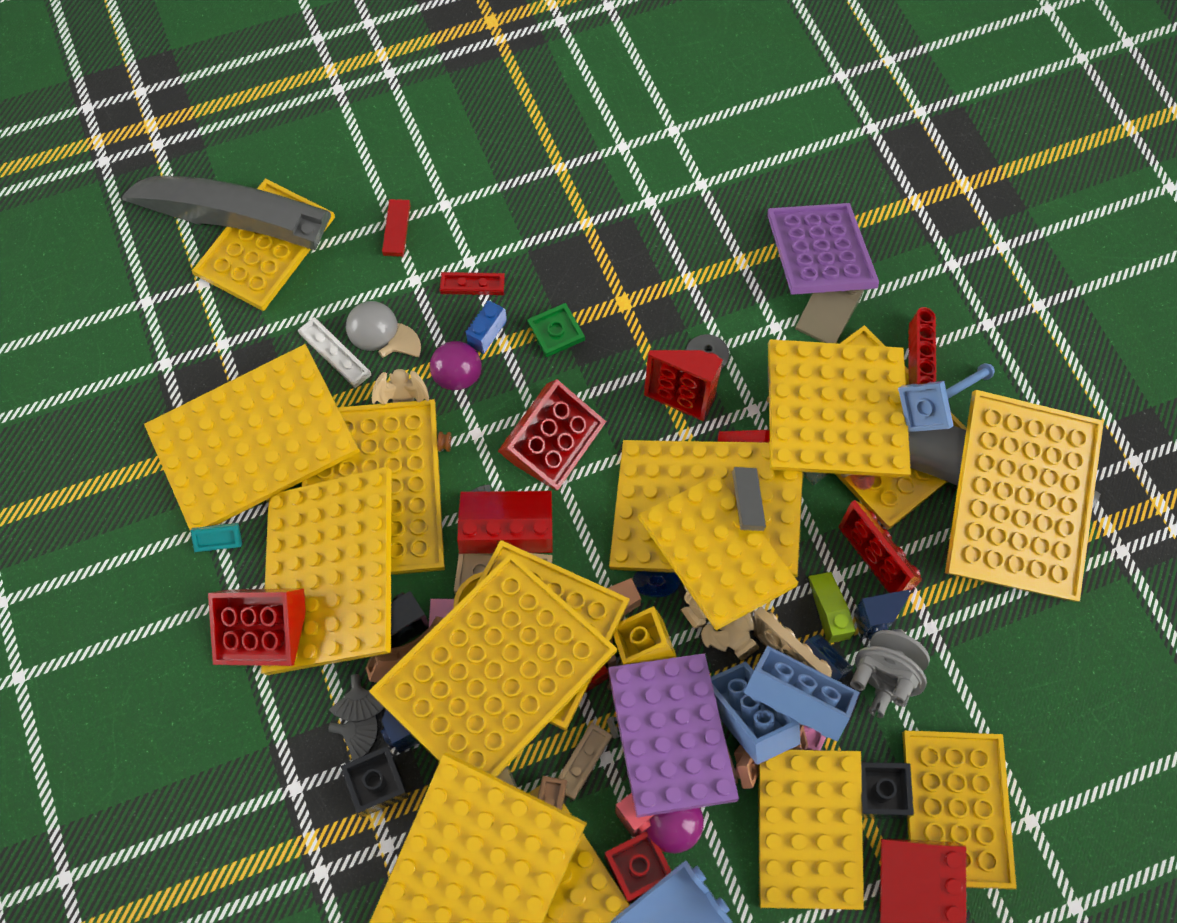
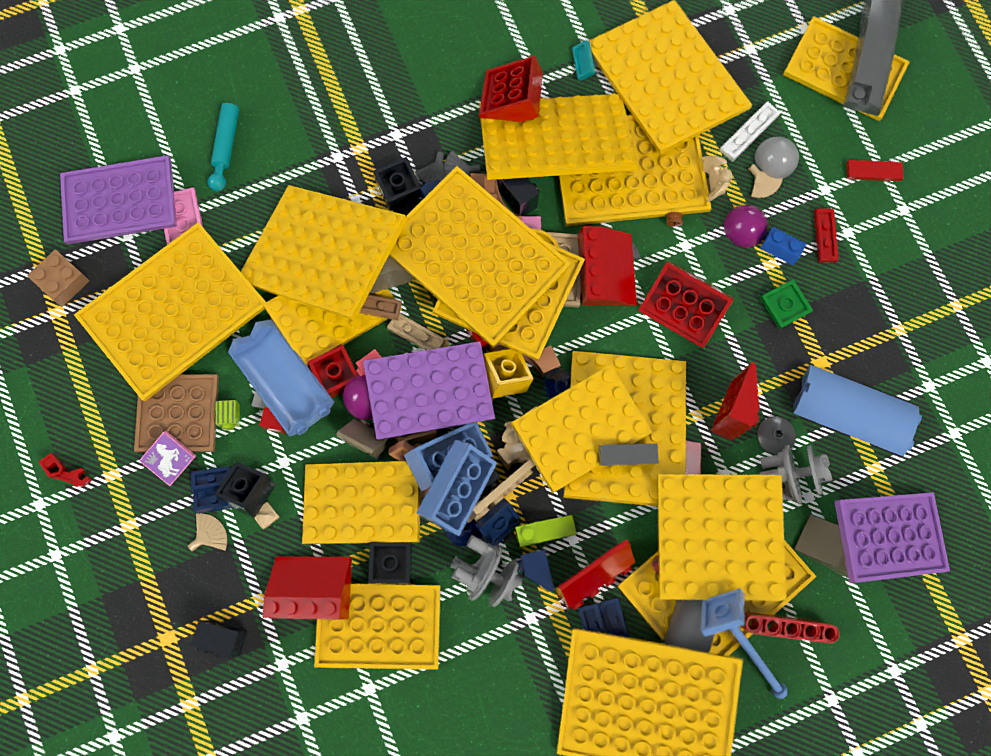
camera: 85 degrees right, 10 degrees up
none -> dark tan slope [336,419,390,460]
none -> dark blue slope [578,598,630,638]
none -> light grey piece [760,445,832,504]
none -> medium blue cylinder [793,365,922,457]

